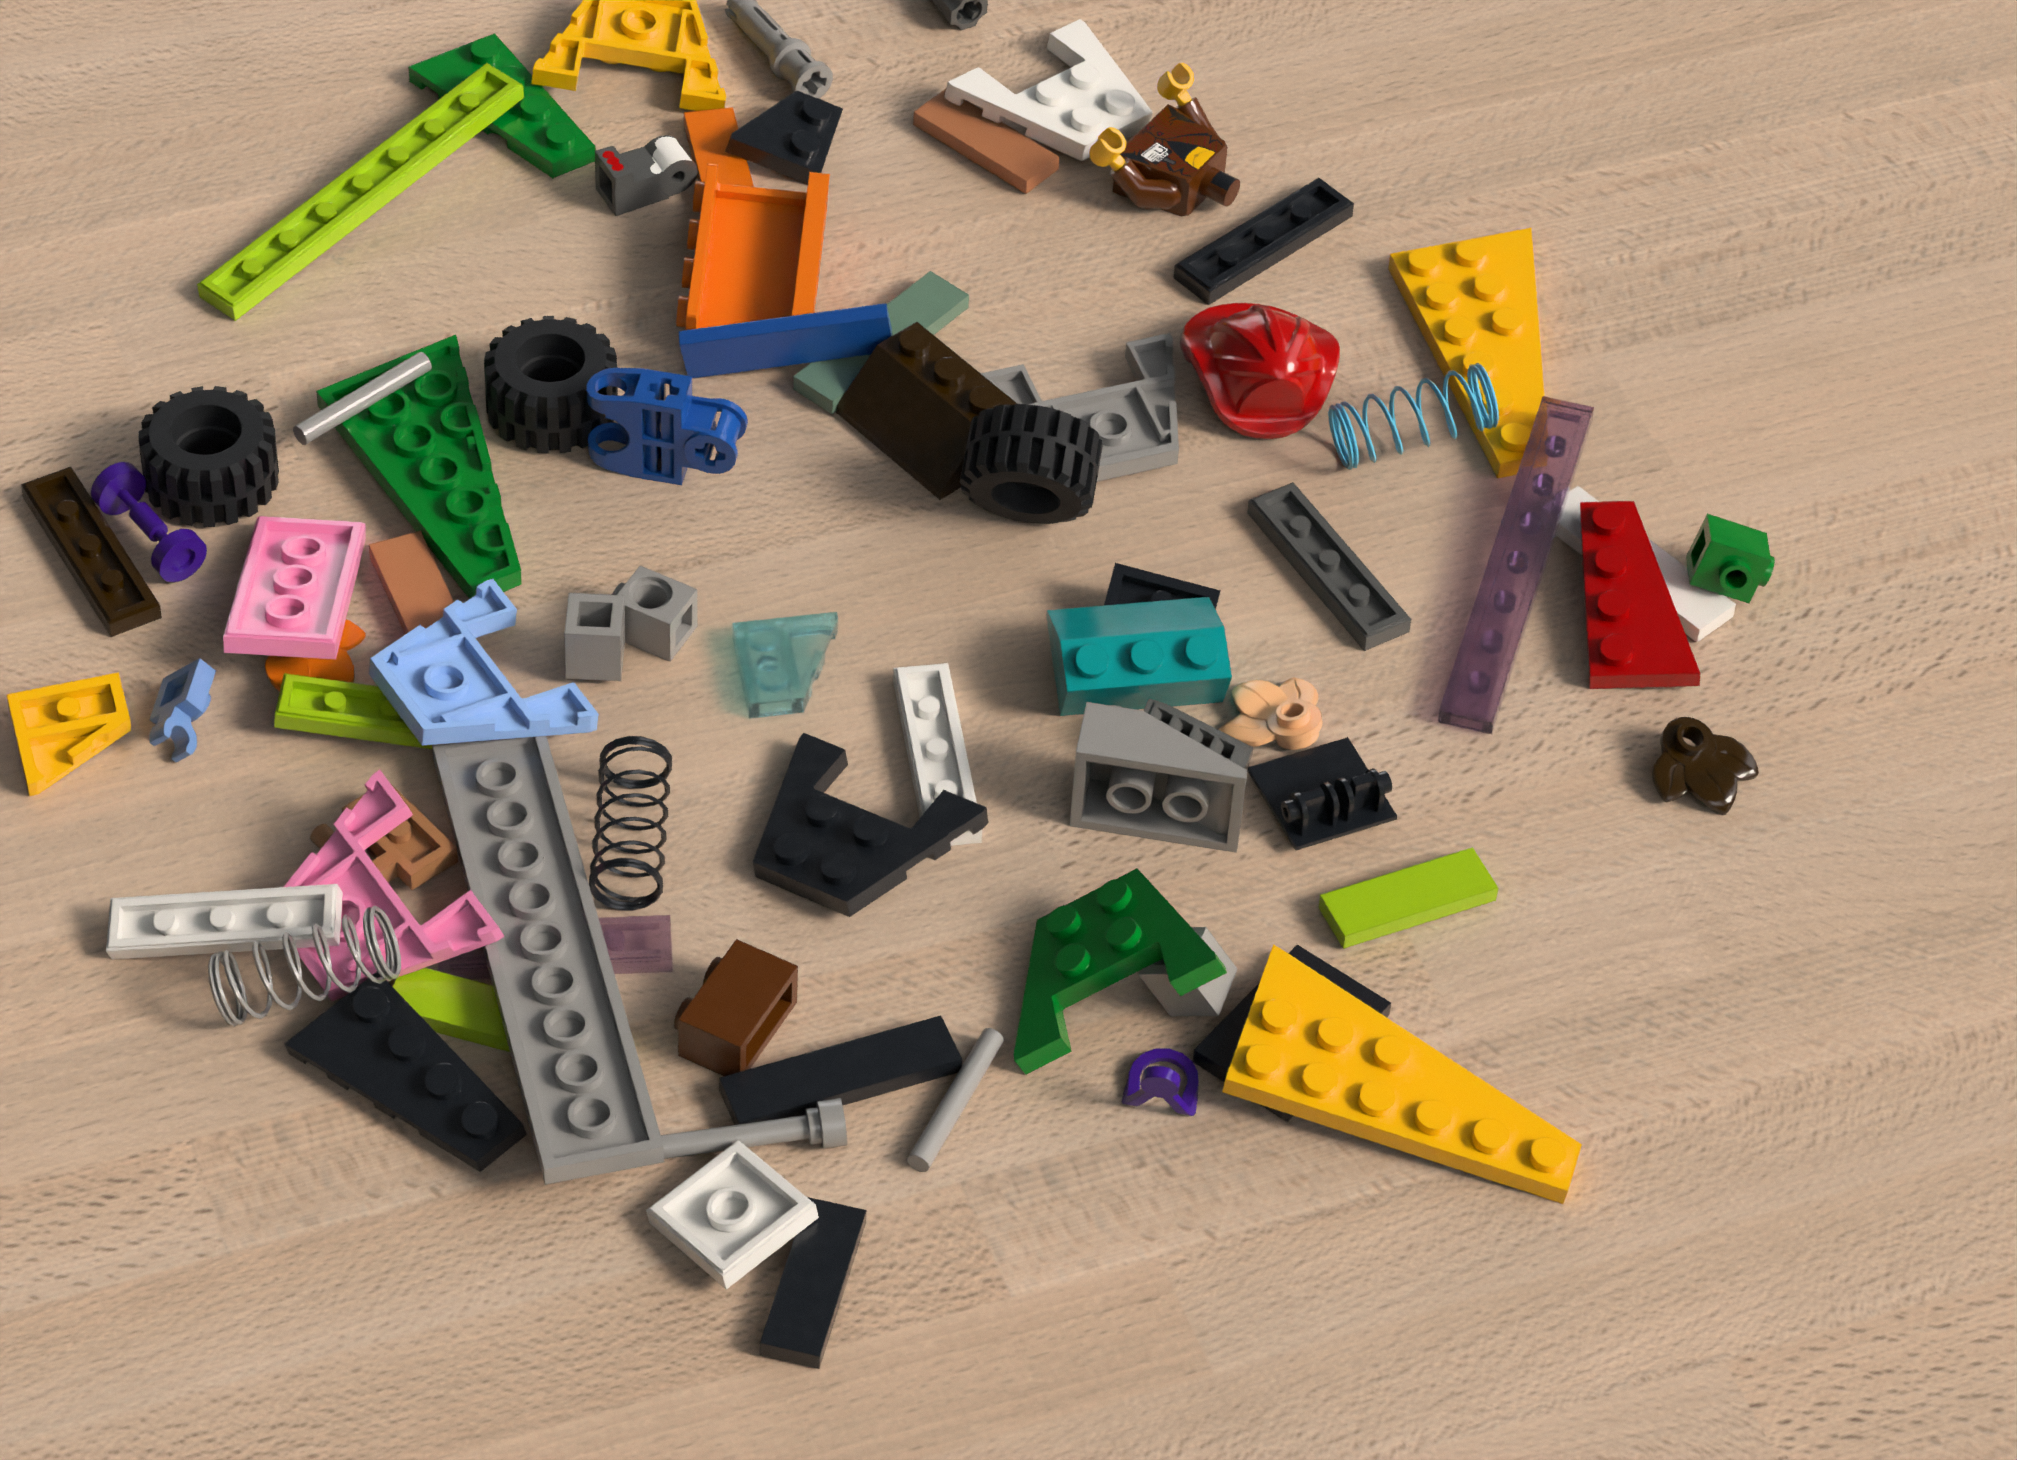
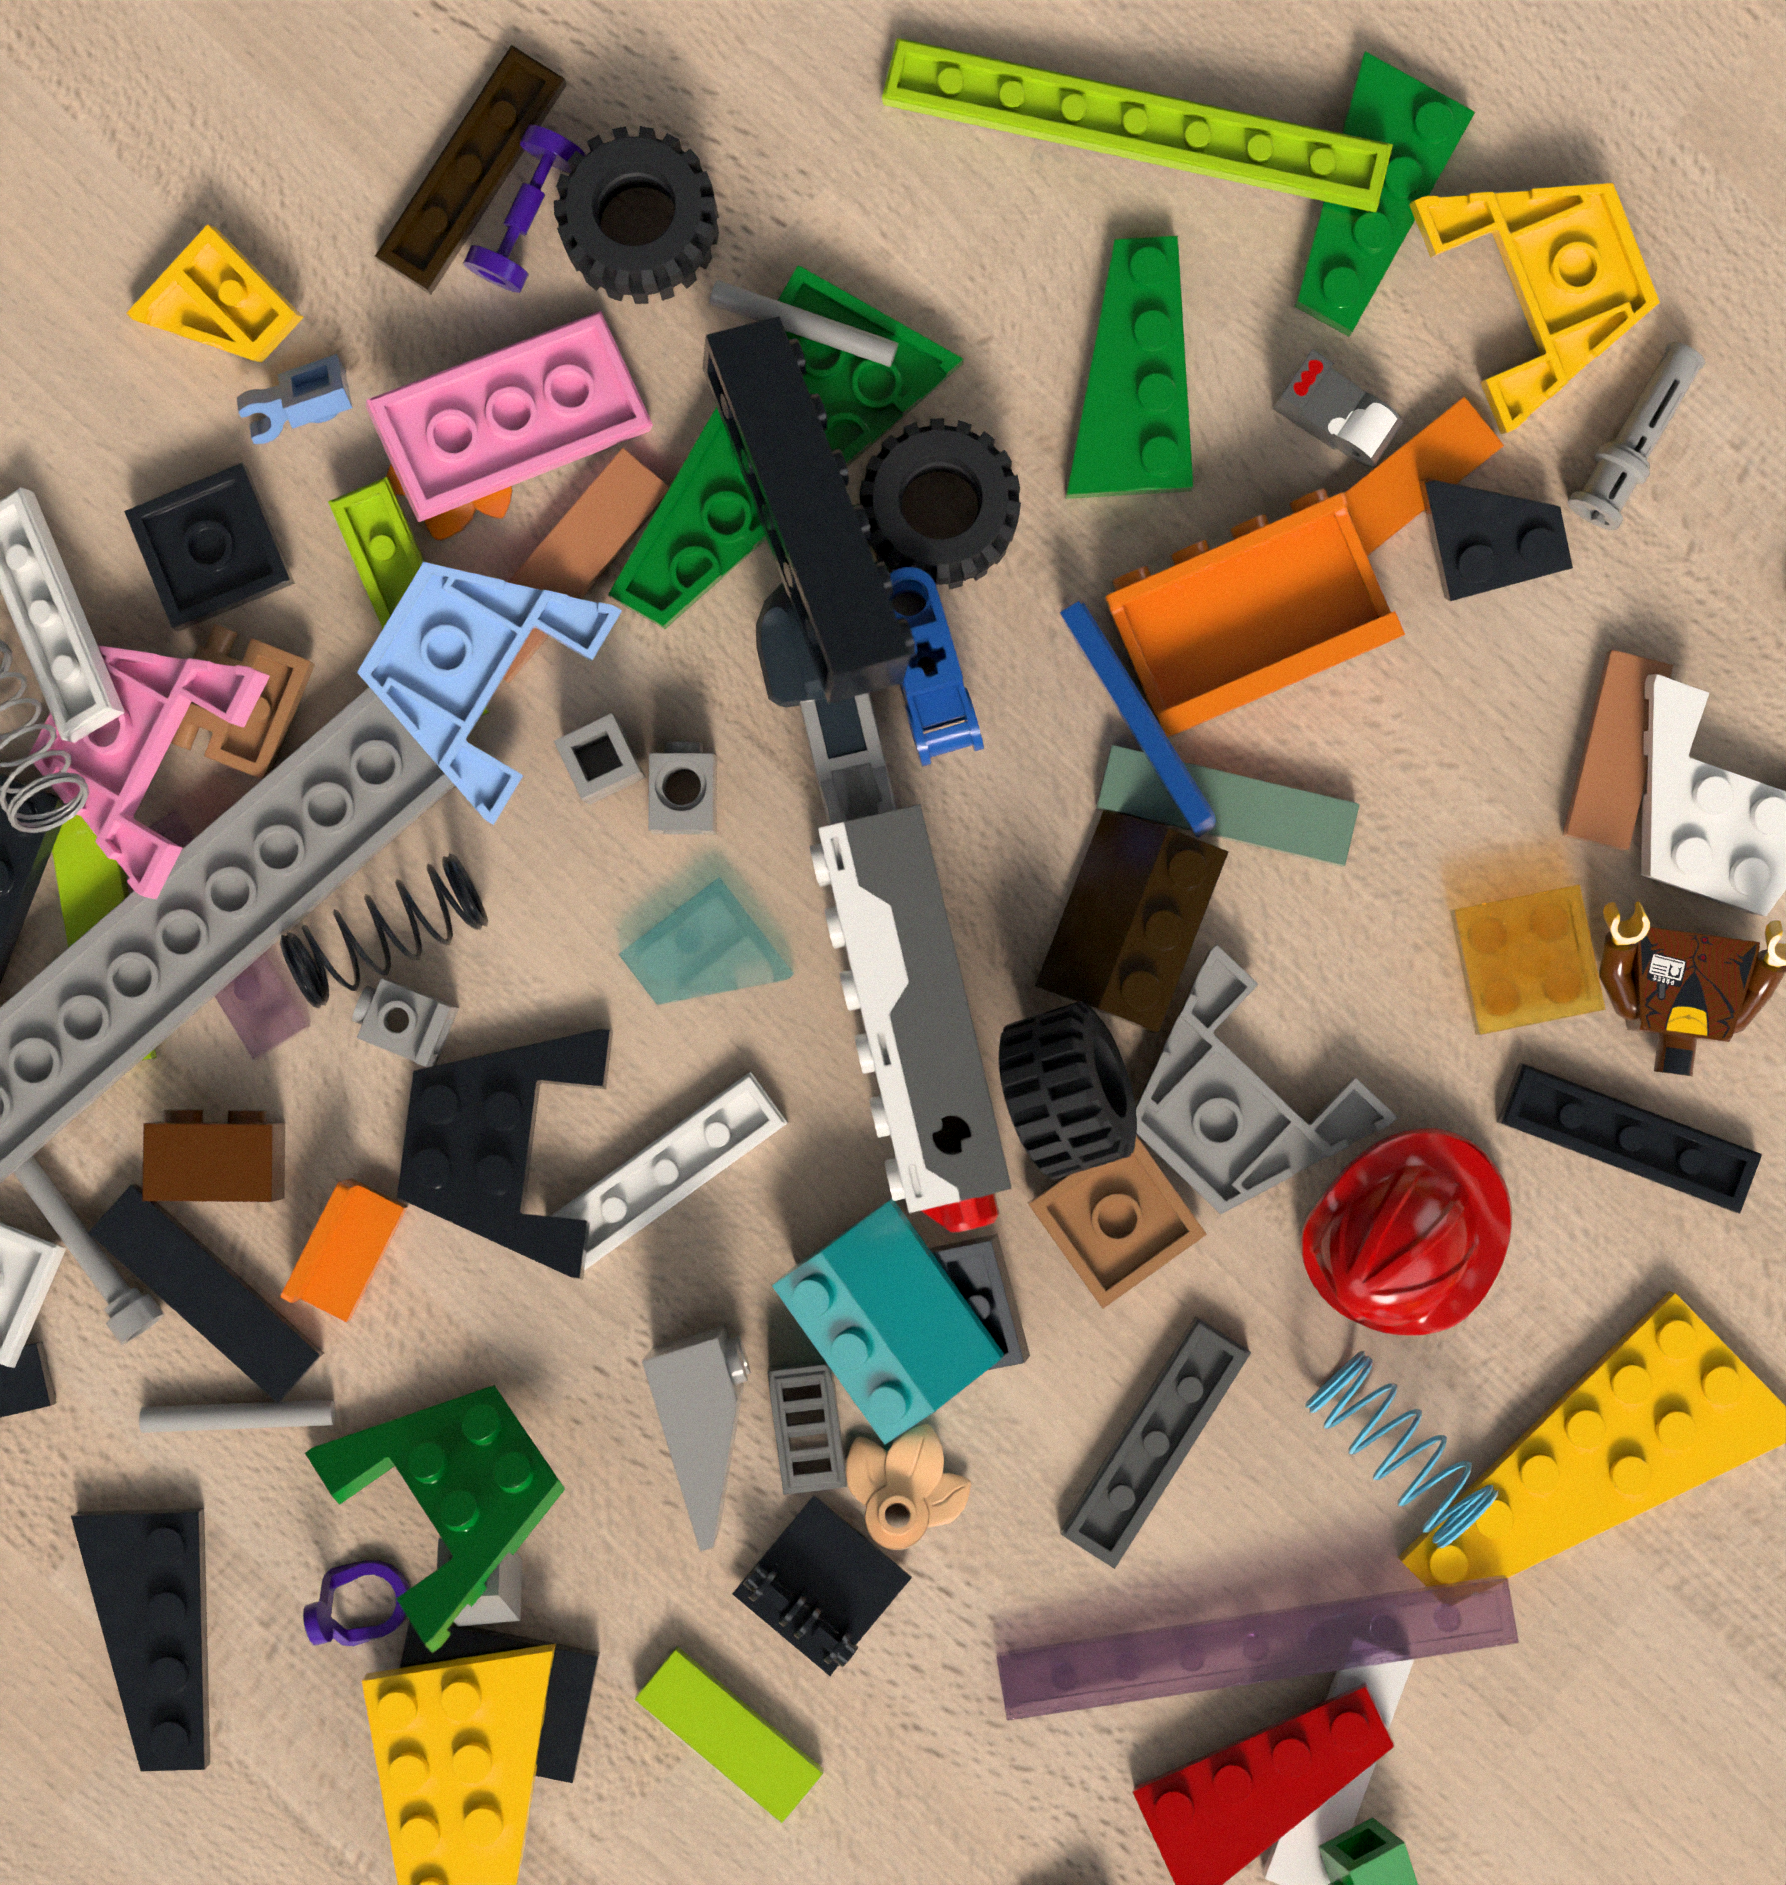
camera: 70 degrees right, 40 degrees up
none -> black wing [71,1508,210,1772]
none -> black plate [124,463,295,632]
none -> orange panel [280,1178,408,1322]
none -> light grey brick [352,978,459,1067]
none -> black brick [702,316,915,704]
none -> piece [756,582,1012,1233]
none -> medium nougat plate [1027,1136,1207,1309]
none -> green wing [1066,236,1193,499]
none -> clear yellow plate [1450,884,1606,1035]

